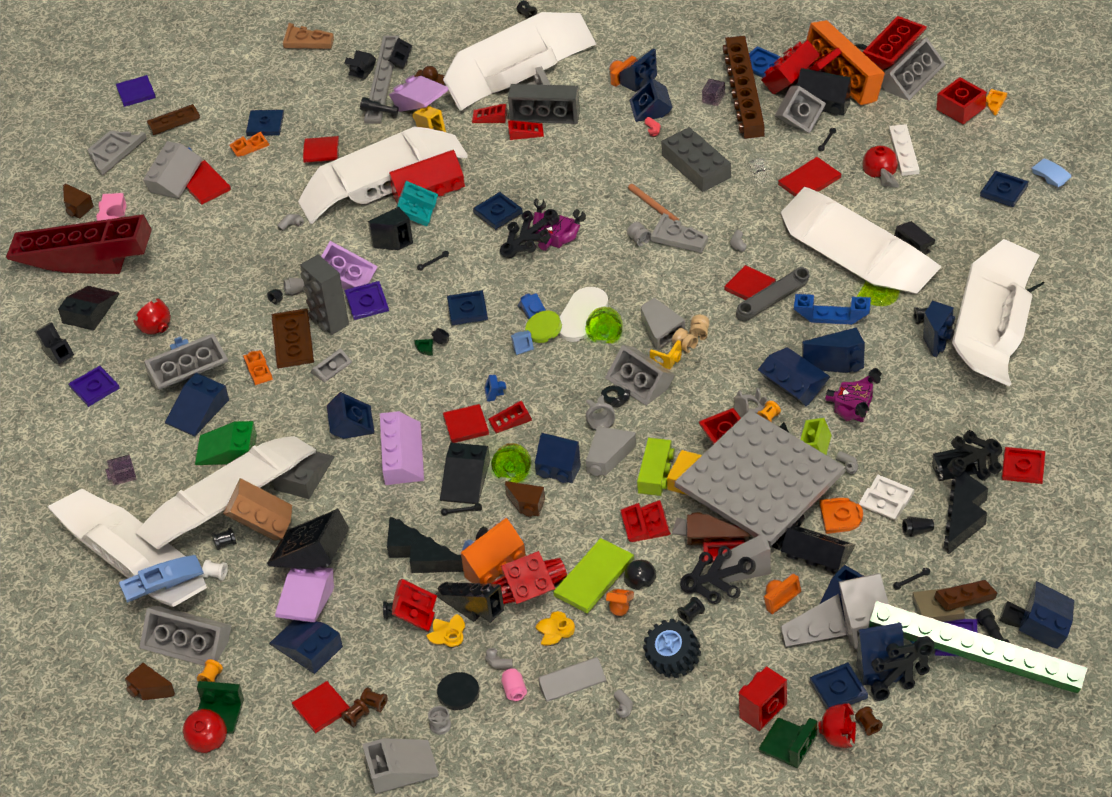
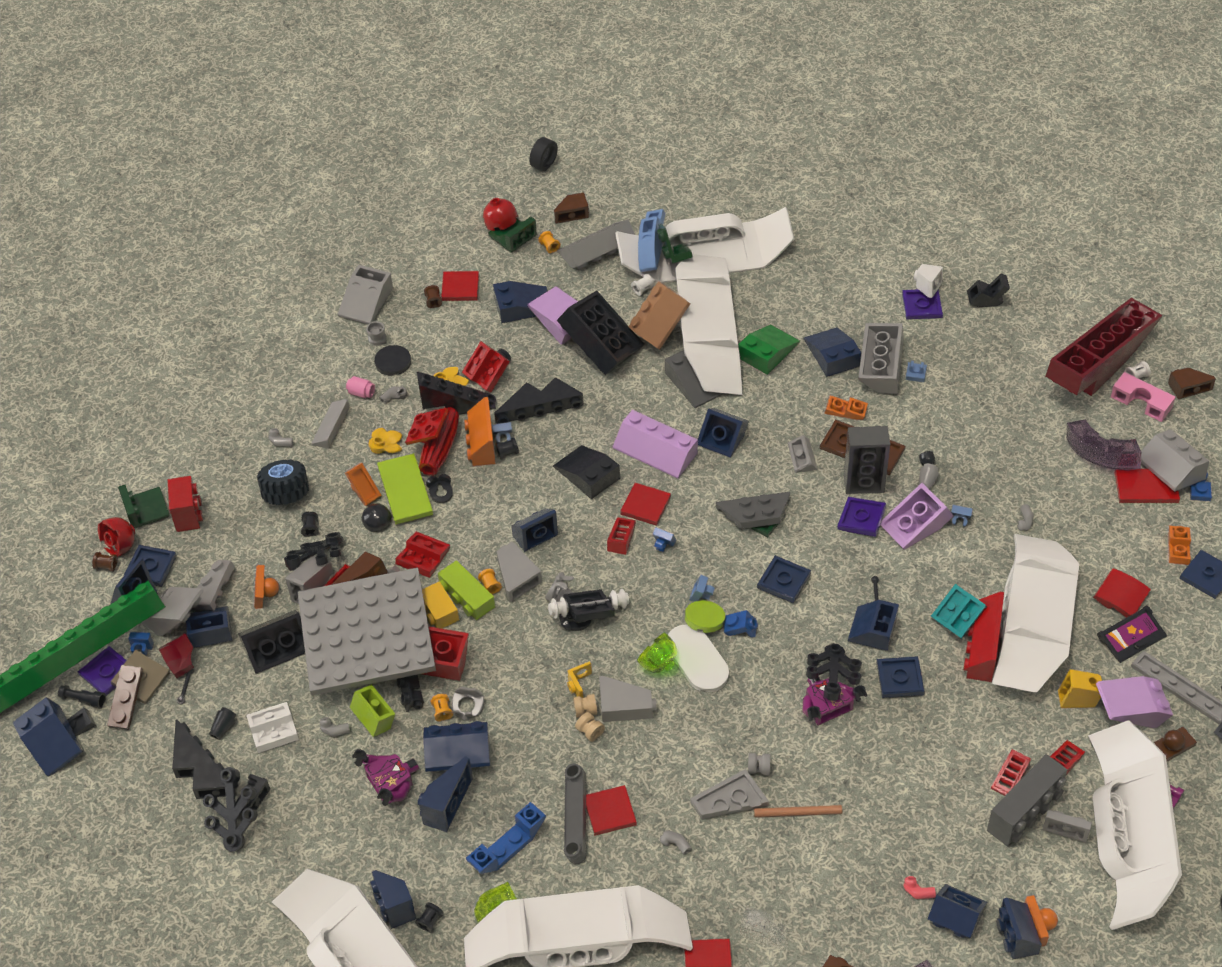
camera: 125 degrees right, 5 degrees up
black slope [58,286,120,331] -> none
clear purple brick [105,454,137,486] -> none
red cylinder [133,299,171,335] -> none
black piece [360,97,399,117] -> none
reddish brown bush [360,687,388,712] -> none
black slope [368,207,413,251] -> none
black plate [431,328,450,344] -> none
black hinge [441,503,482,516] -> none
clear neon green cylinder [491,443,532,483] -> none
reddish brown slope [505,481,545,517] -> none
light grey slope [605,345,675,406] -> none
dark grey brick [661,127,731,192] -> none
orange tile [819,498,863,534] -> none
black plant [871,636,934,701] -> none
red tile [1002,447,1046,484] -> none
none -> dark red slope [159,633,194,679]
none -> black piece [426,474,453,503]
none -> light orange bush [478,569,502,594]
none -> black tyre [529,137,558,171]
none -> black plate [548,589,629,622]
none -> dark green bracket [657,223,693,264]
none -> dark grey wing [716,491,790,529]
none -> dark blue slope [848,600,899,651]
none -> white slope [914,264,943,298]
none -> medium blue tile [951,505,972,527]
none -> brick [1066,419,1142,470]
none -> door [1097,605,1167,663]

